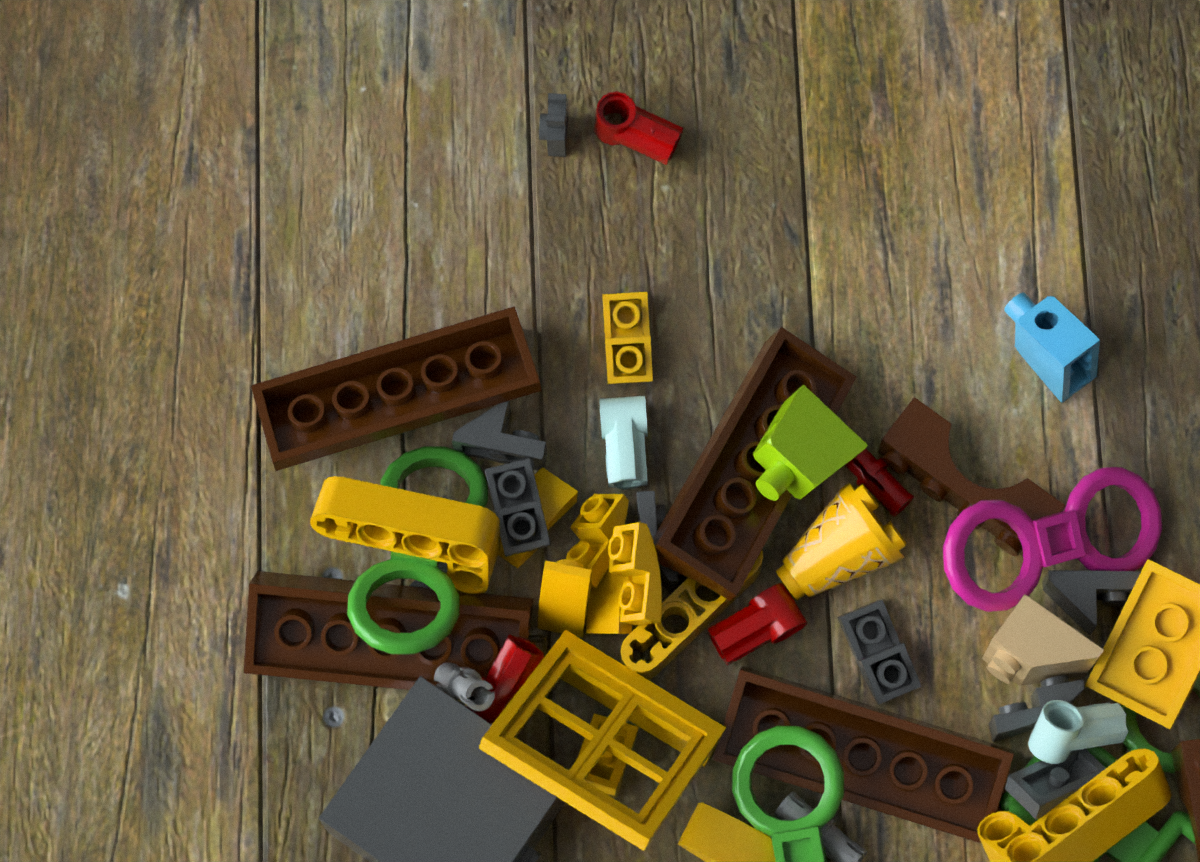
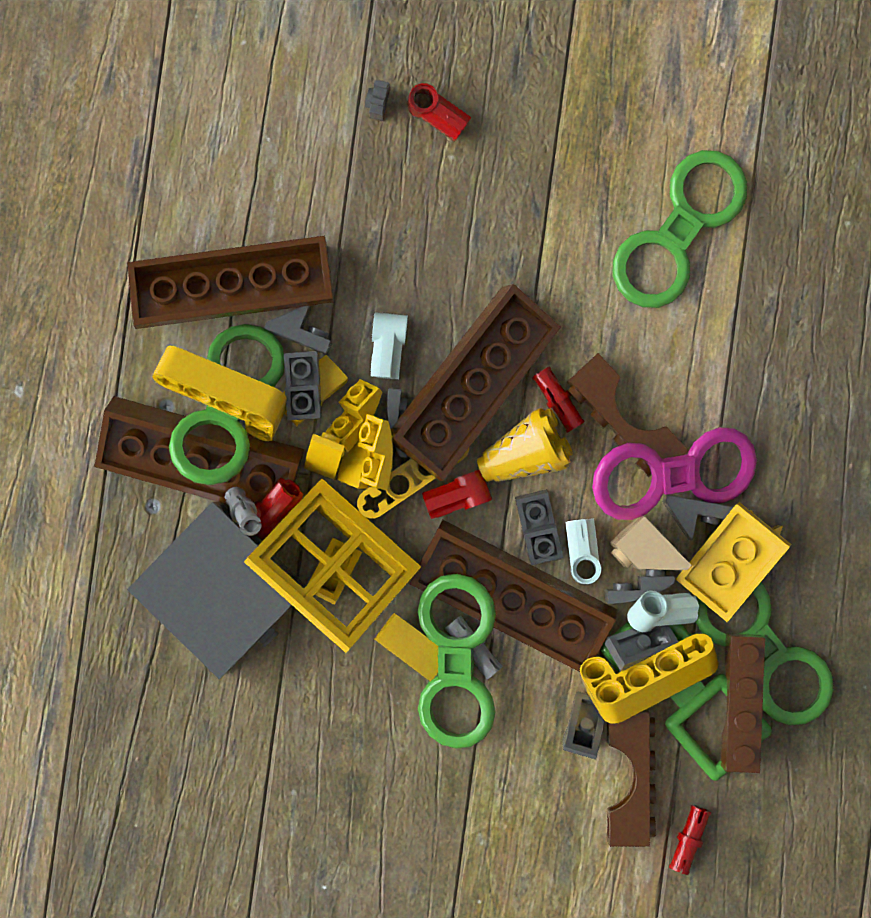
camera: 10 degrees right, 15 degrees up
yellow slope [602,292,653,384] -> none
lime torso [753,384,868,501] -> none
medium azure torso [1004,292,1100,403] -> none
none -> light aqua piece [565,518,601,585]
none -> bright green bar [613,150,747,308]

